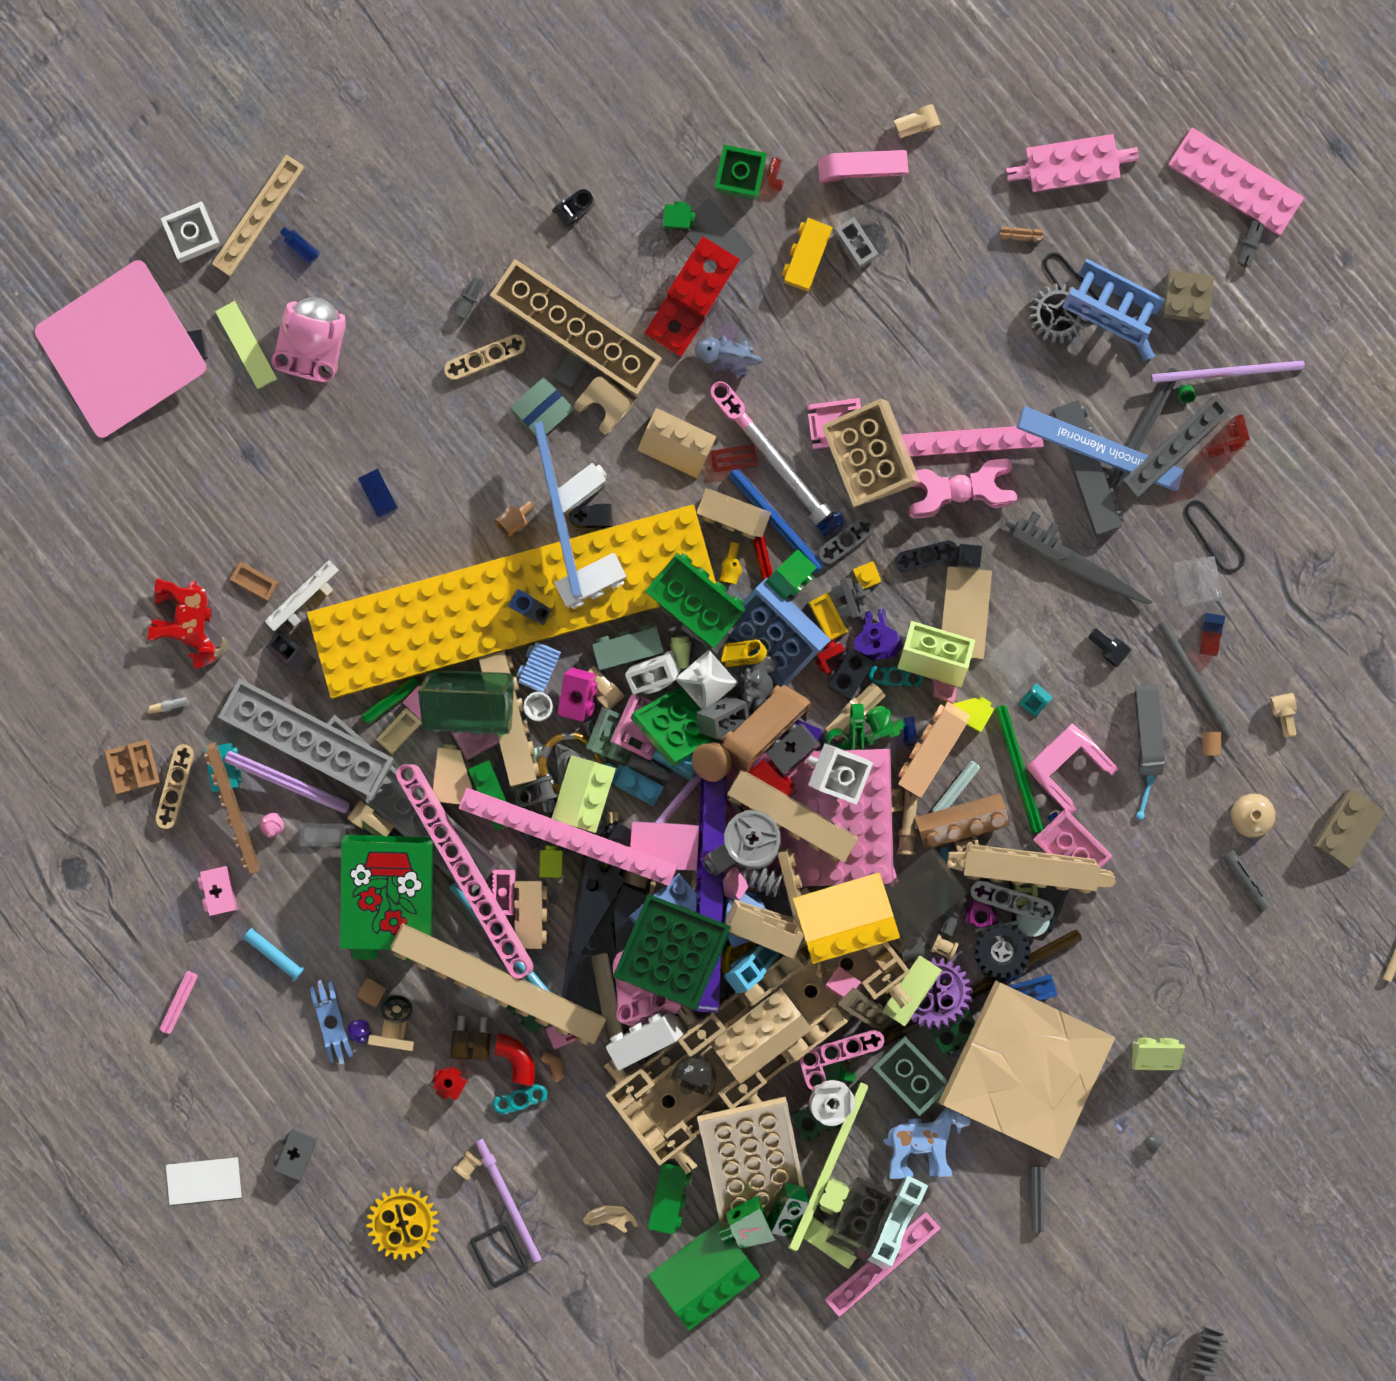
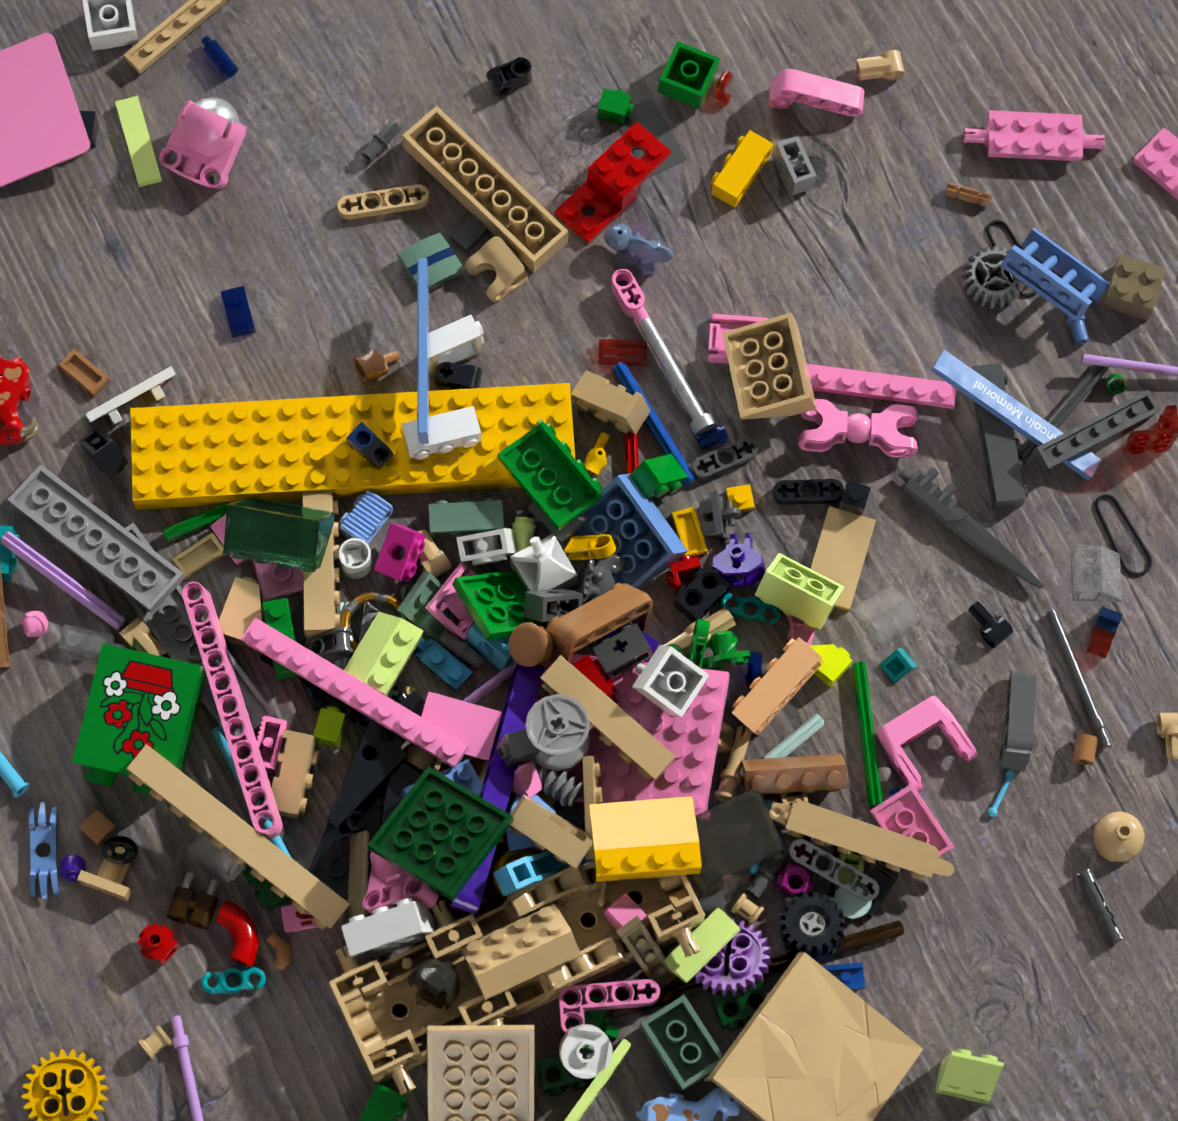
camera: 10 degrees right, 15 degrees down
tan slope [637,408,716,479] -> none

